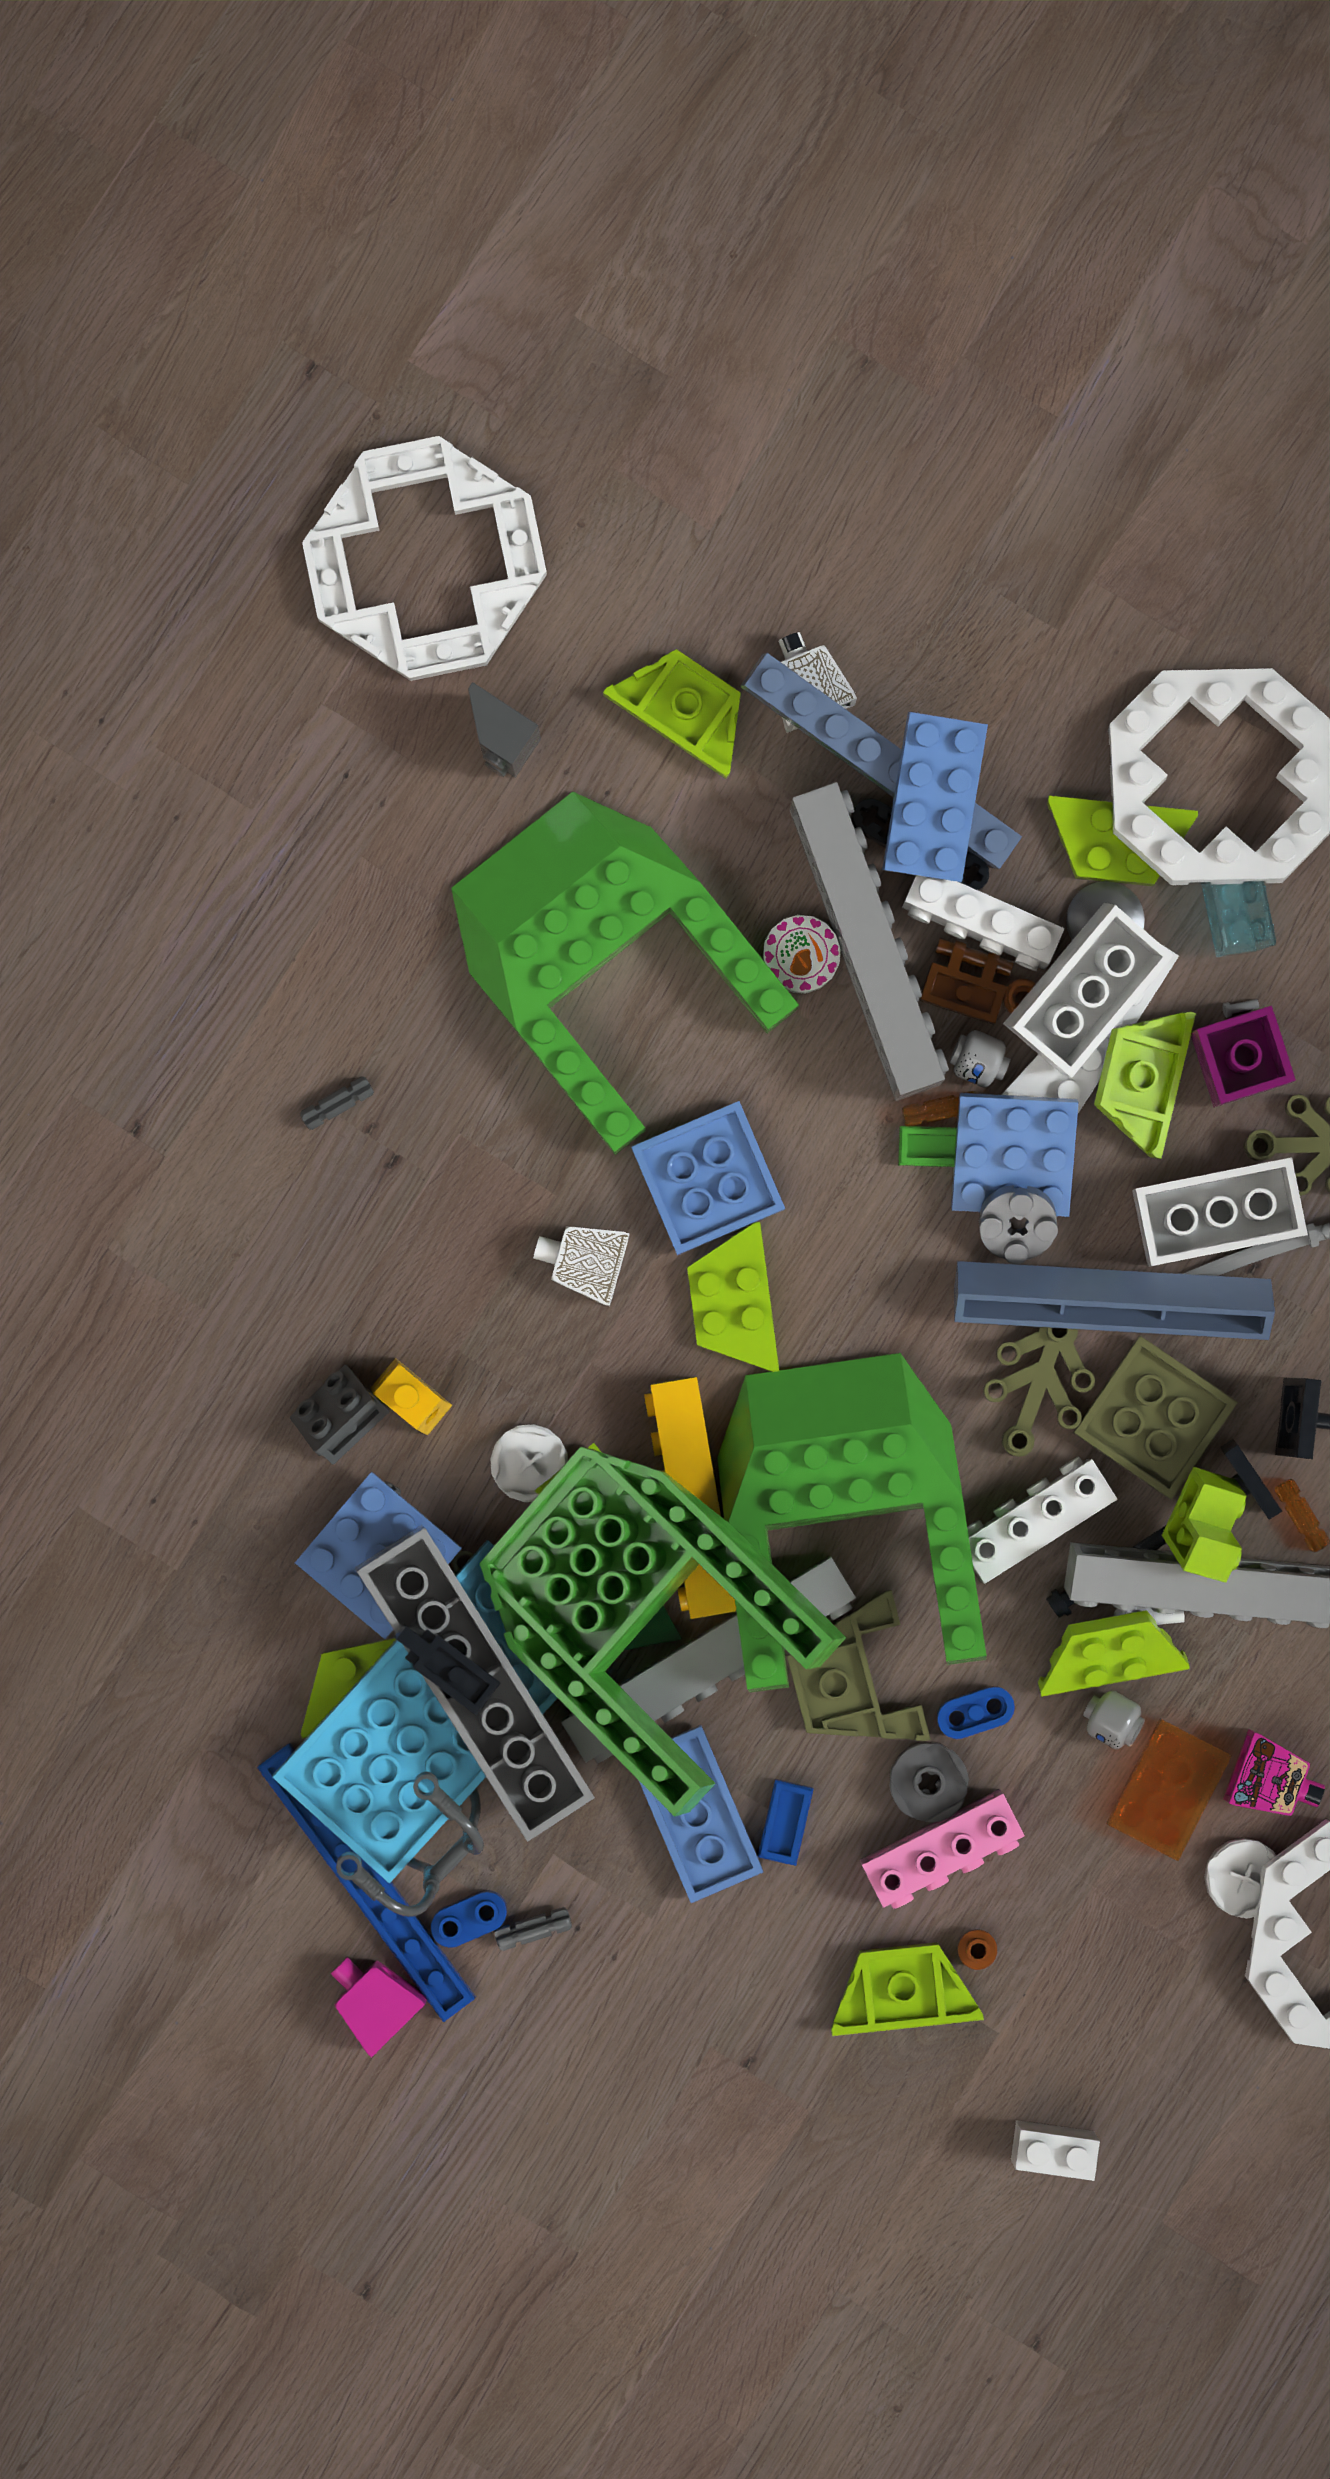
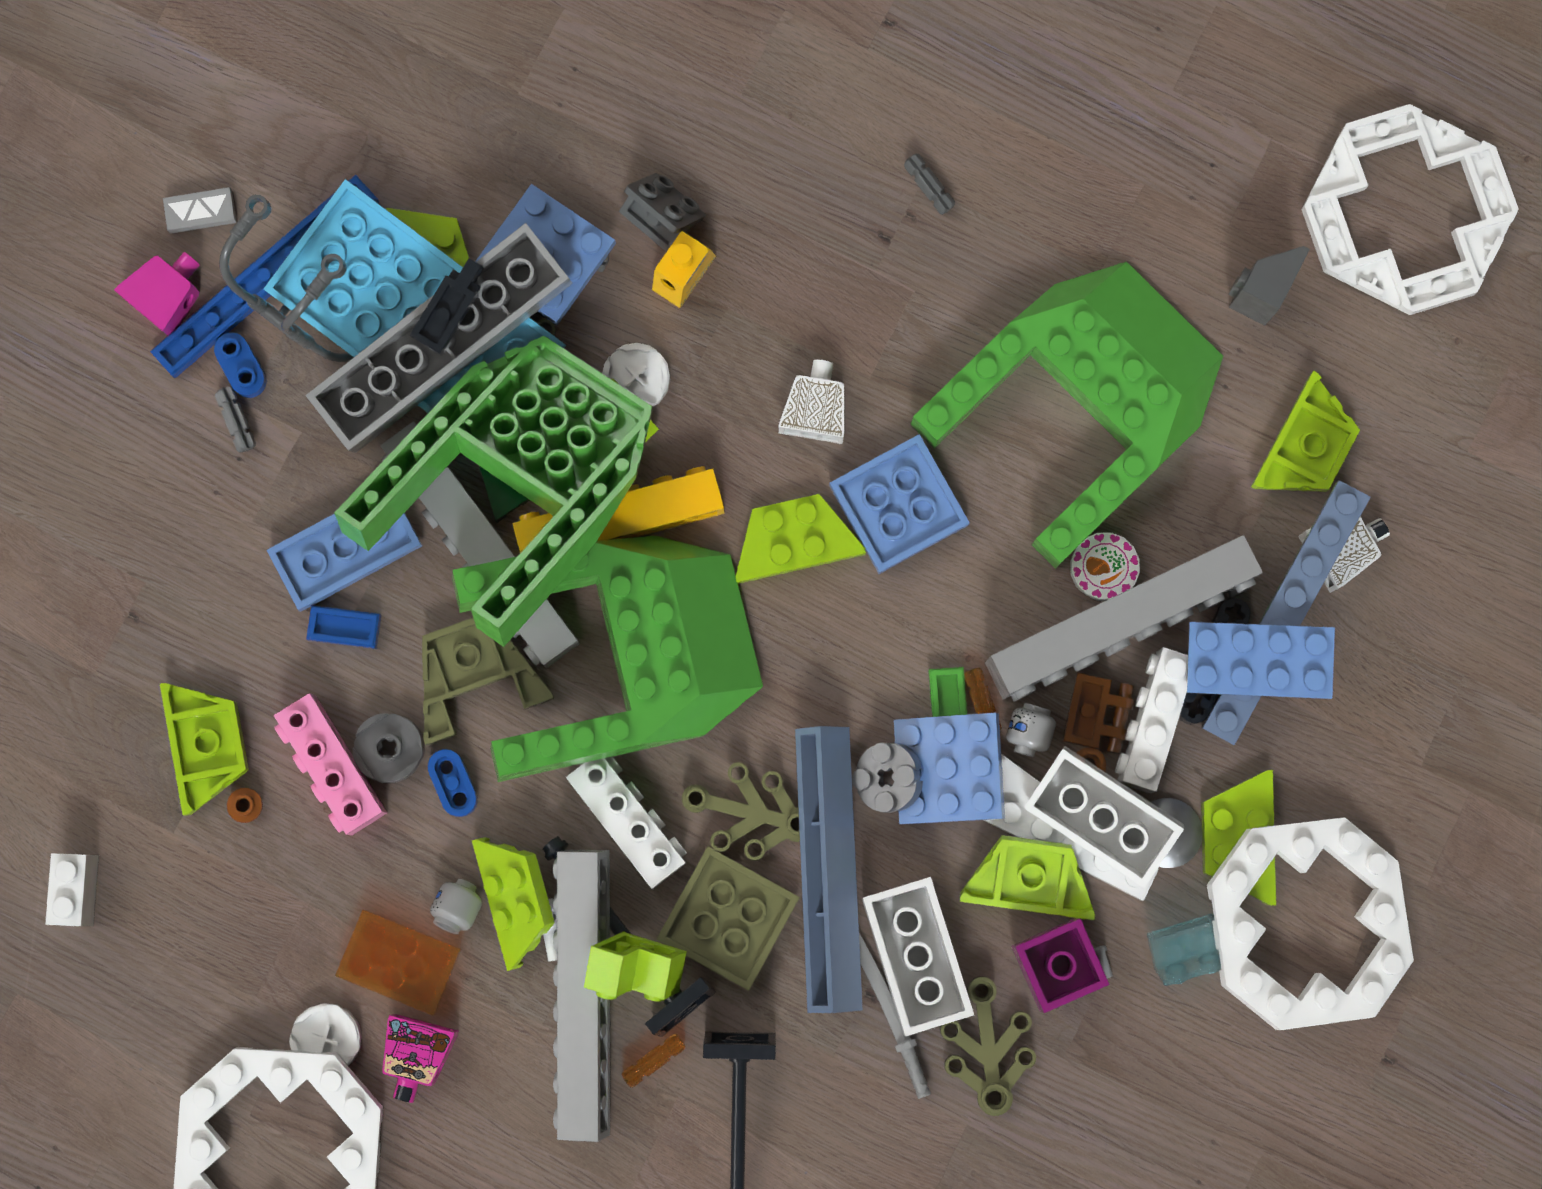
camera: 85 degrees right, 5 degrees down
none -> light grey tile [163,187,237,234]

